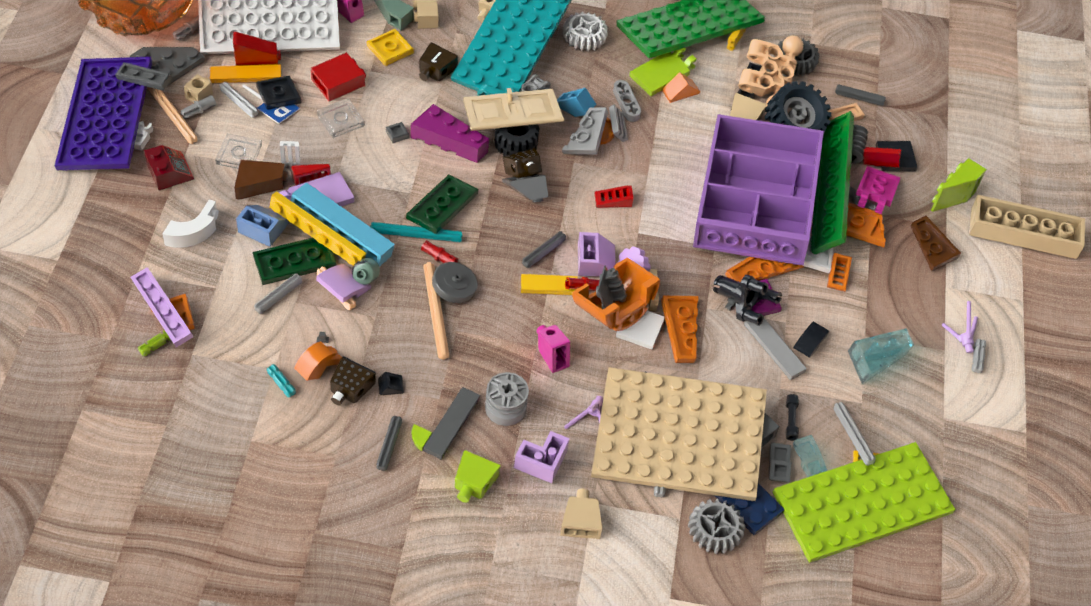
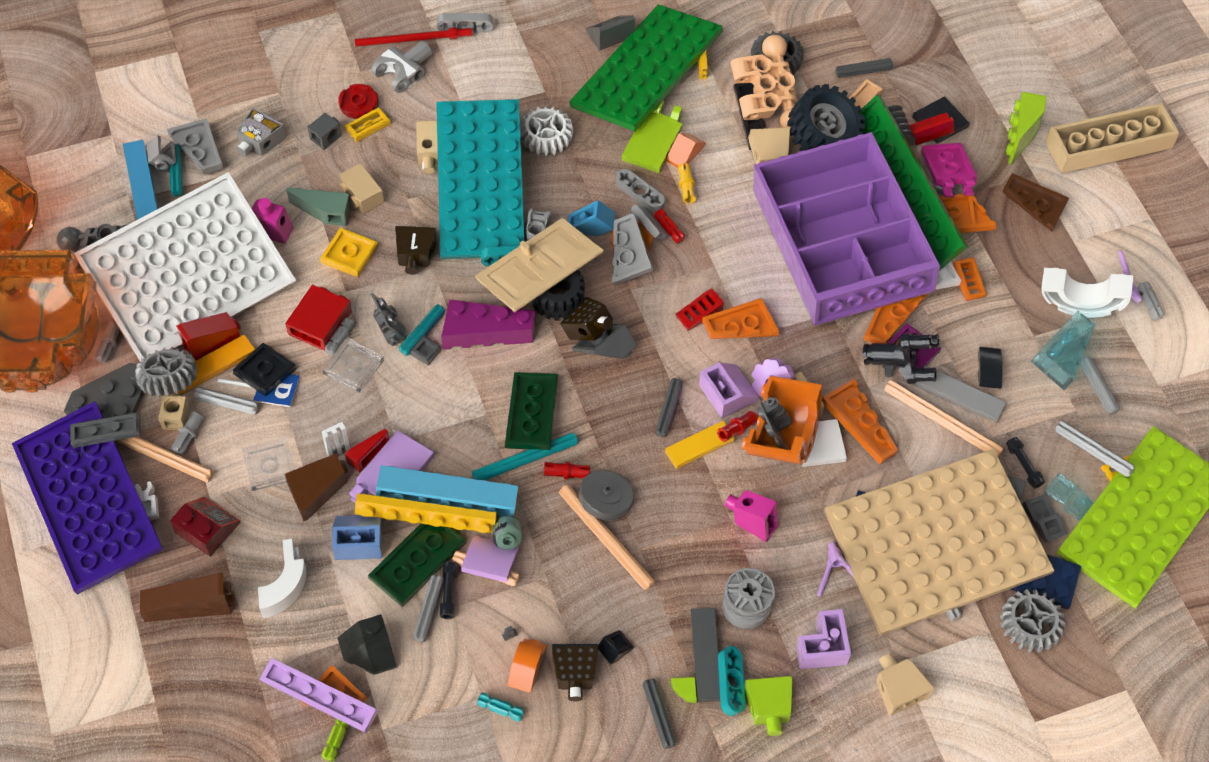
camera: 25 degrees left, 5 degrees up
none -> light grey gear [135,347,197,397]
none -> reddish brown slope [140,572,235,622]
none -> light grey axle [325,317,355,356]
none -> pearl dark grey slope [337,614,397,675]
none -> flat silver hinge [370,293,407,346]
none -> teal axle [399,304,445,356]
none -> black bar [440,561,458,619]
none -> red axle [654,209,685,244]
none -> yellow pin [678,163,696,204]
none -> orange wing [702,298,780,339]
none -> teal beam [718,646,746,716]
none -> light nougat axle [884,380,1003,457]
none -> white brick [1041,268,1133,318]
none -> light grey axle [1079,357,1119,415]

